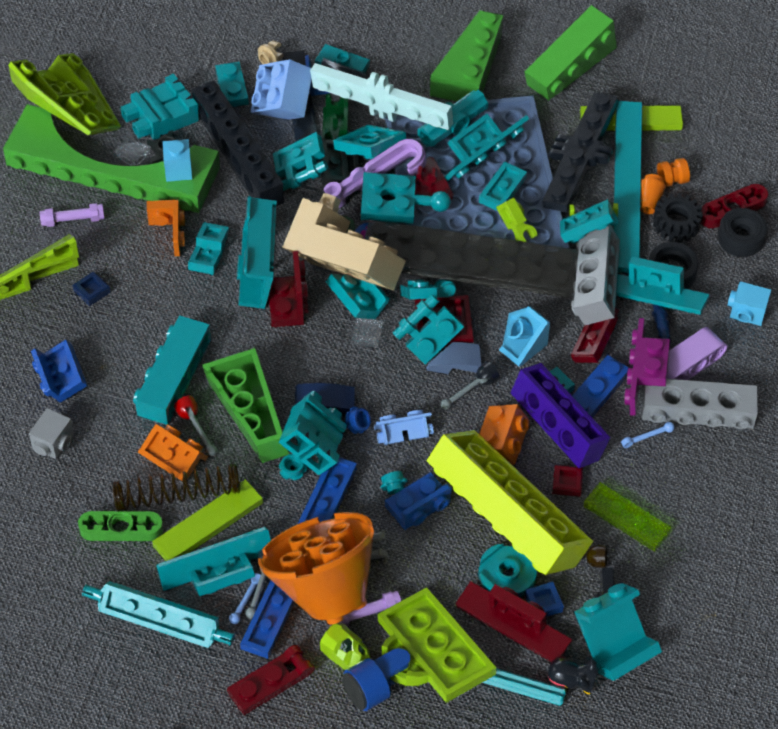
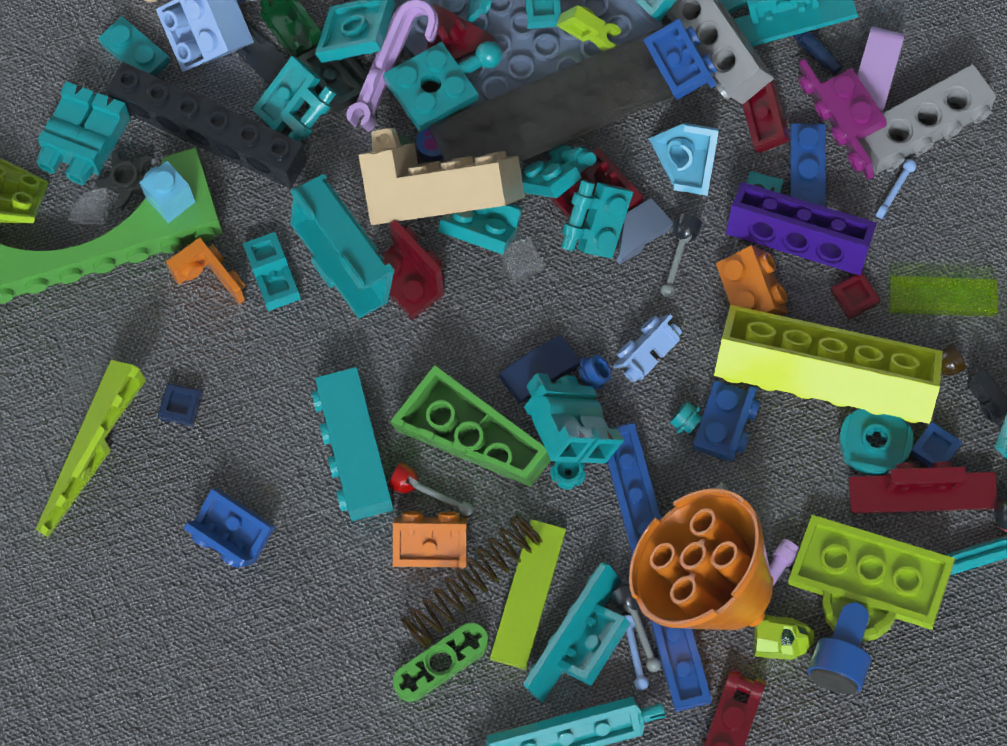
camera: 30 degrees left, 15 degrees up
light grey brick [29,408,74,459] -> none
lavender bar [40,203,105,227] -> none
none -> blue bracket [643,19,717,100]

